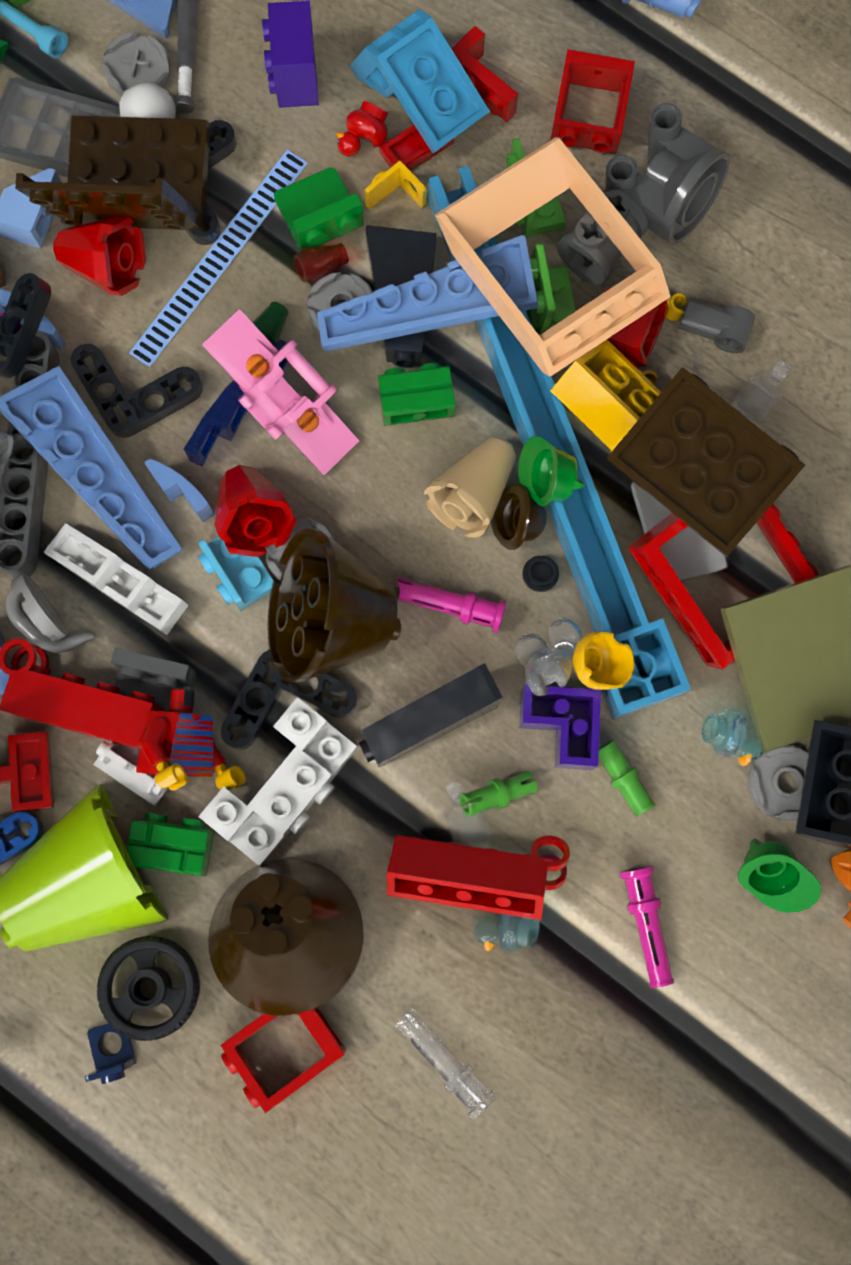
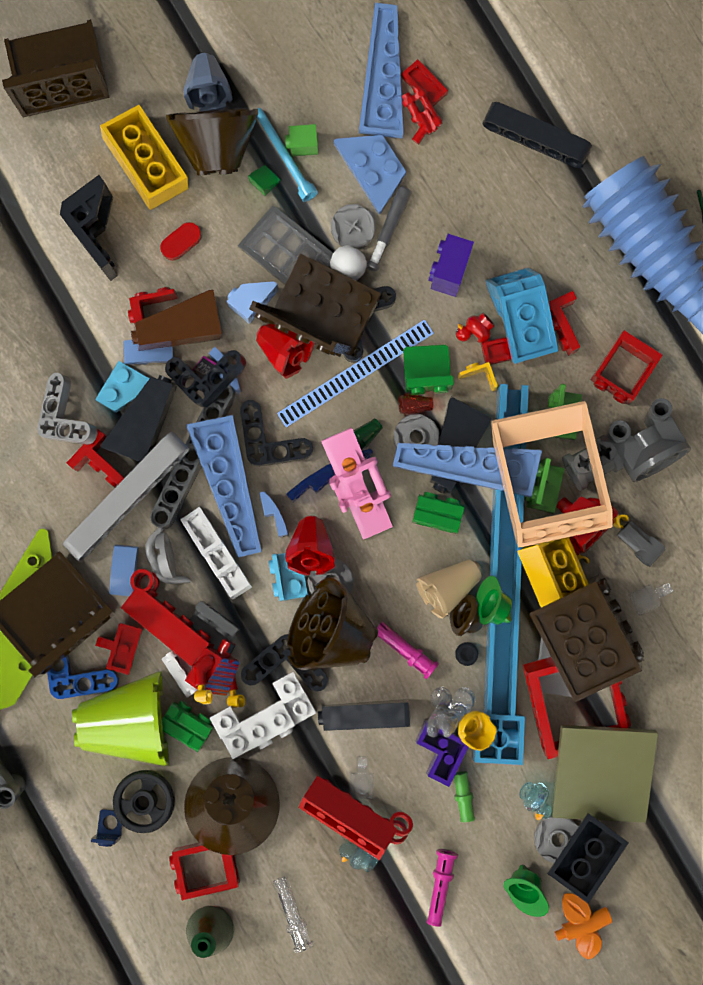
camera: 25 degrees right, 5 degrees up
bright green pin [459,770,537,818] -> none
none -> dark green cone [186,906,234,958]

